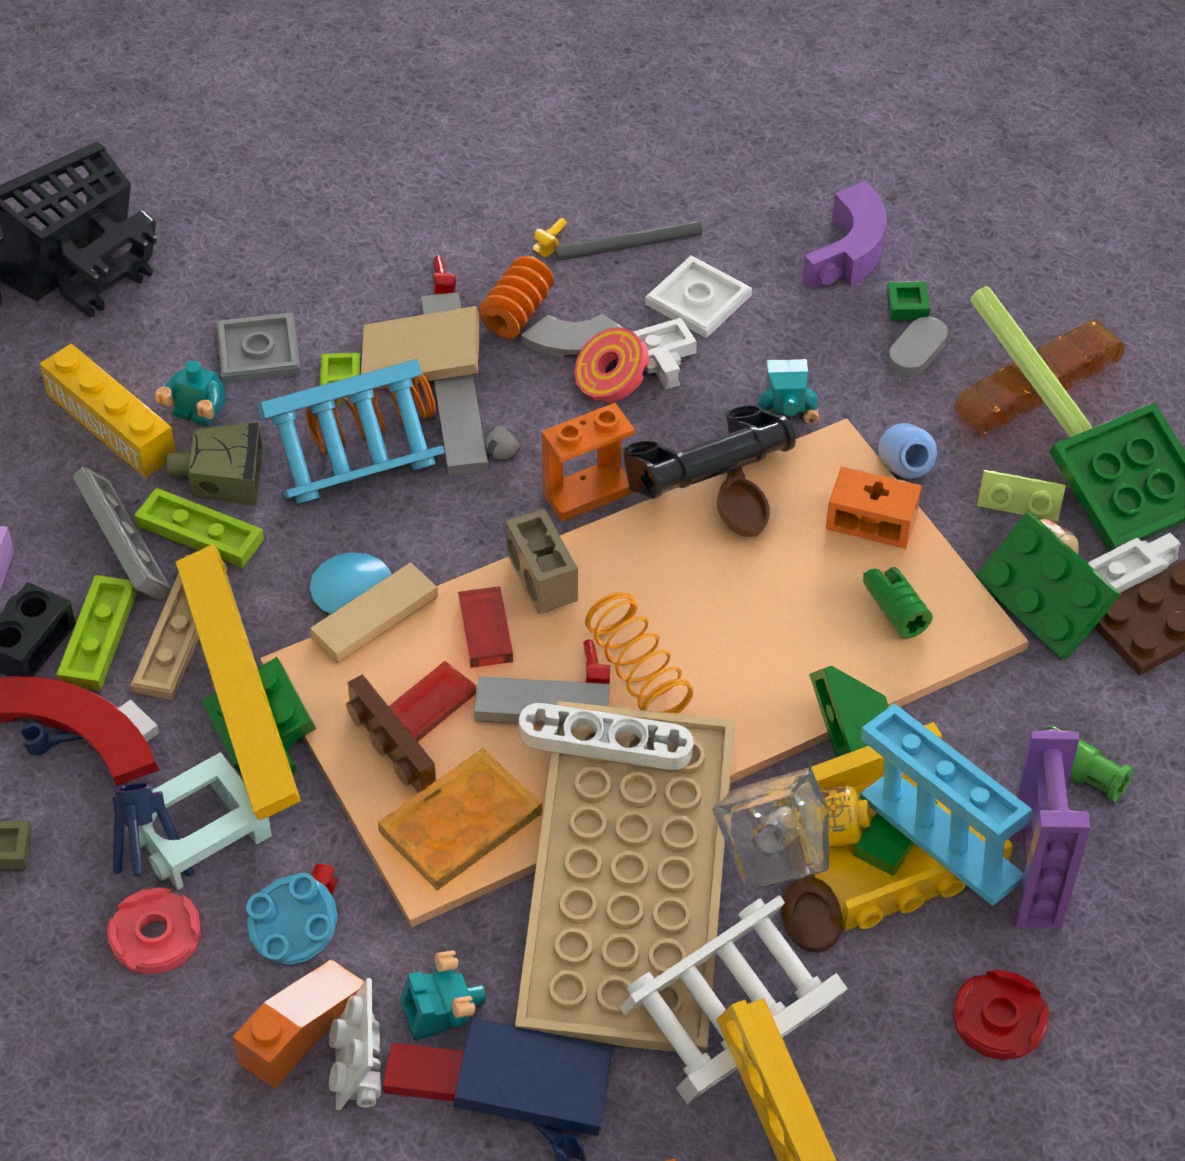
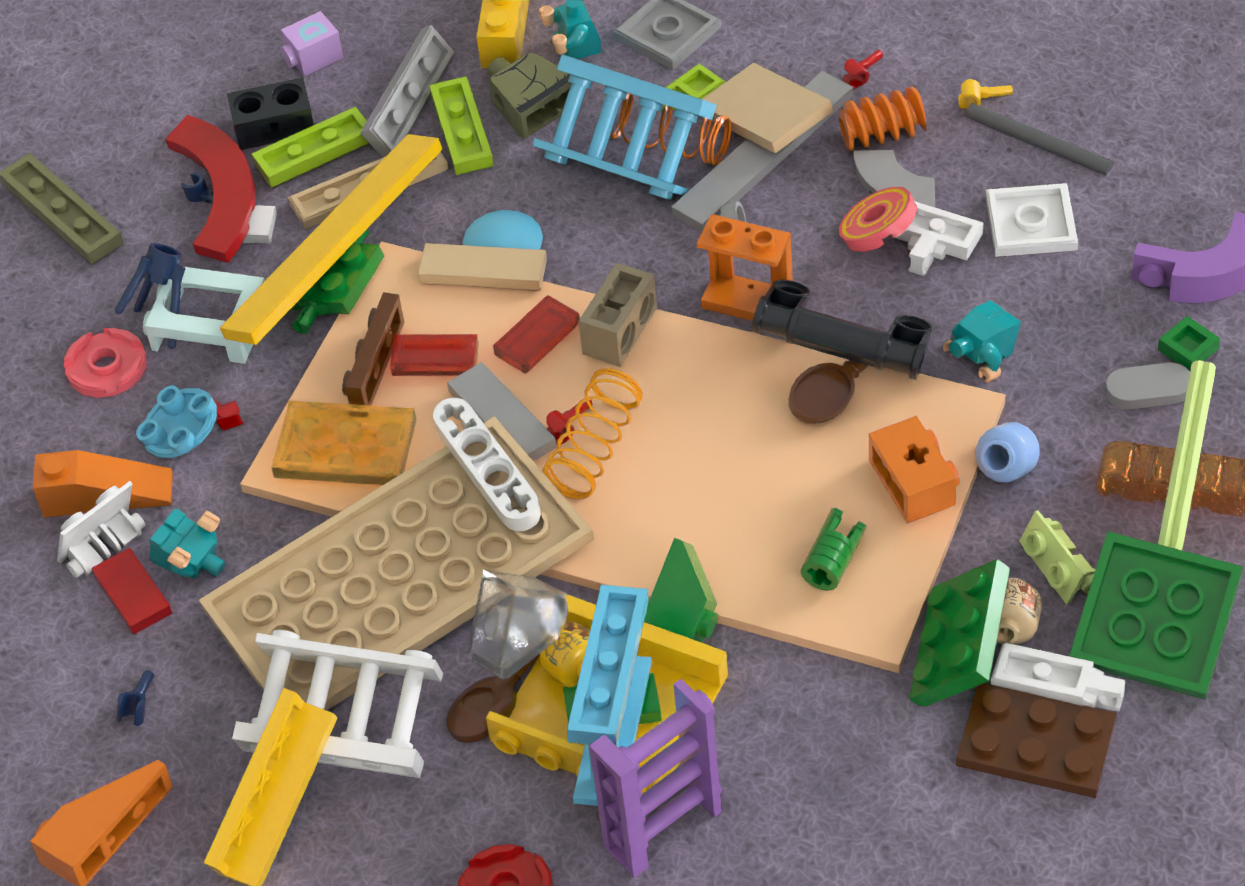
camera: 55 degrees right, 0 degrees up
dark blue tile [453,1017,613,1136] -> none
bright green piece [1044,726,1134,803] -> none

